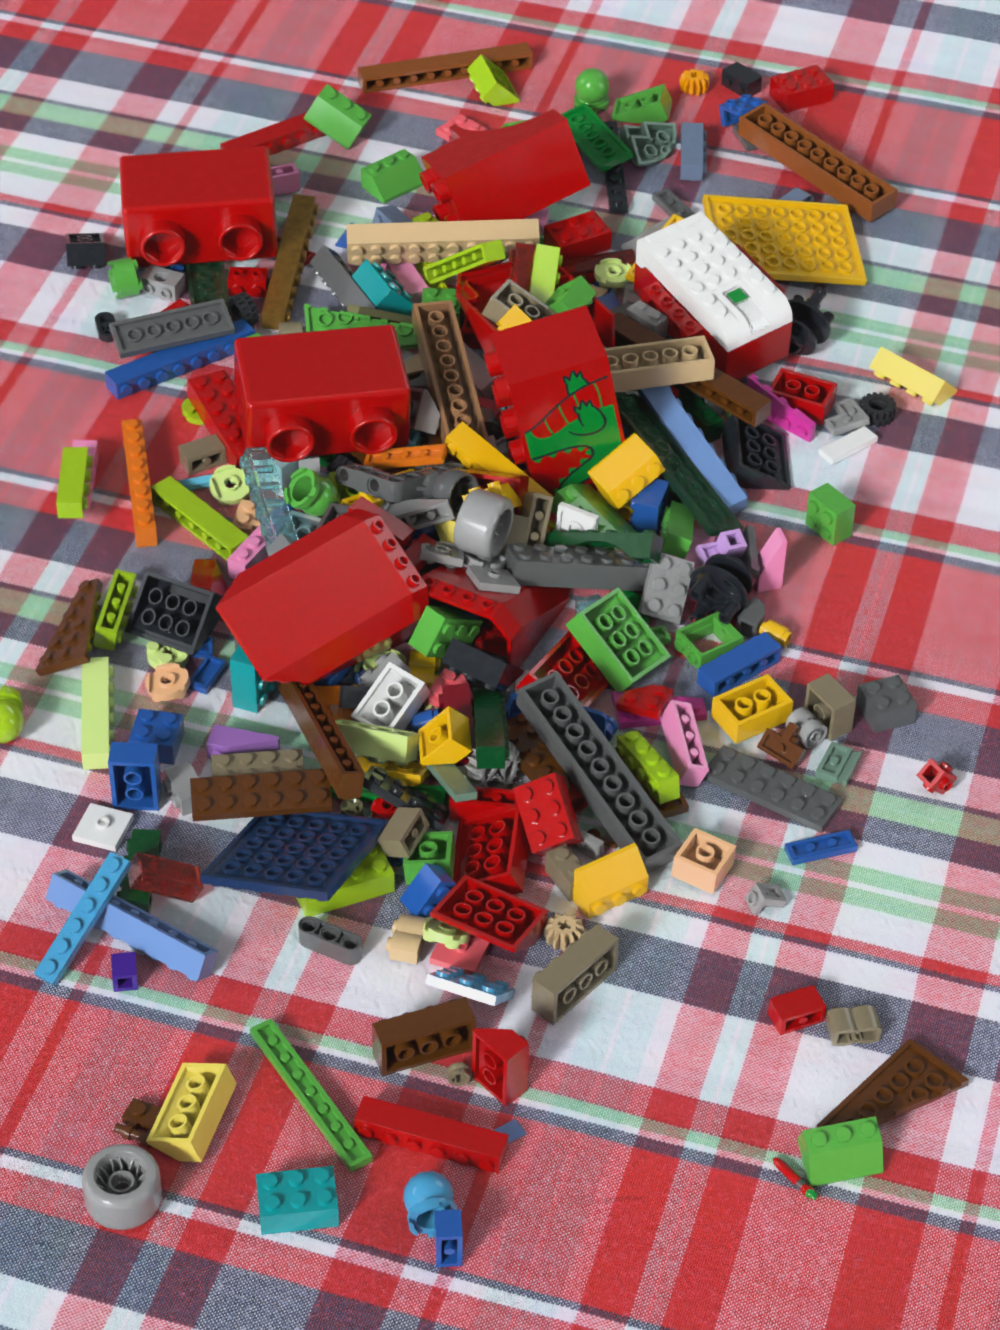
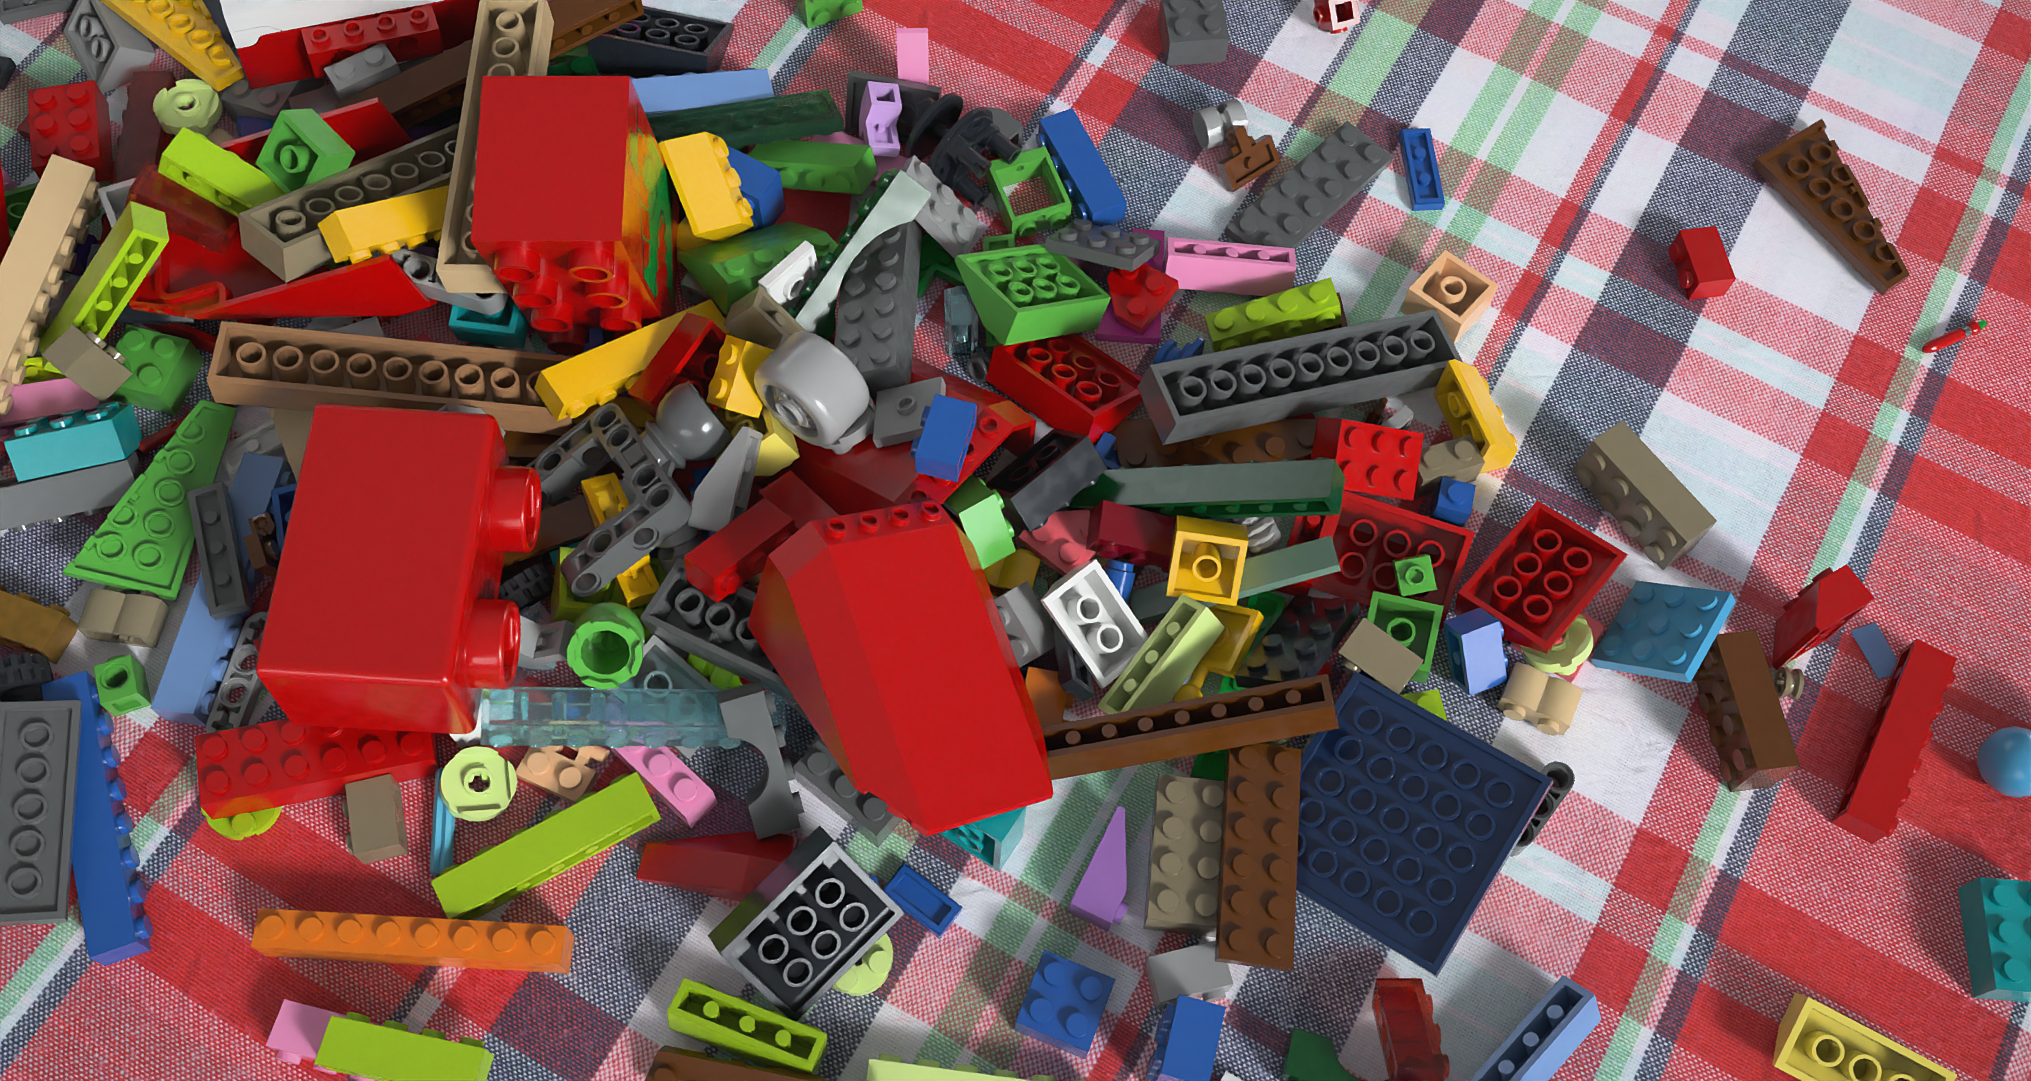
camera: 80 degrees left, 20 degrees up
light nougat plate [145,663,190,702] -> none
bright green plate [250,1019,373,1173] -> none
olive tile [347,304,412,324] -> none
orange plate [363,444,448,469] -> none
light grey plate [420,541,464,568] -> none
tan gear [544,912,585,952] -> none
yellow brick [711,674,793,744] -> none
light grey bracket [745,882,787,915] -> none
yellow brick [759,619,793,648] -> none
bright green slope [797,1116,884,1187] -> none
dark tan brick [804,673,856,741] -> none
sand green plate [815,741,862,787] -> none
dark tan brick [825,1005,882,1046] -> none
none -> dark tan brick [42,325,133,403]
none -> blue brick [910,394,977,482]
none -> dark grey plate [1045,219,1160,272]
none -> bright green brick [1392,554,1437,596]
none -> blue brick [1429,477,1476,528]

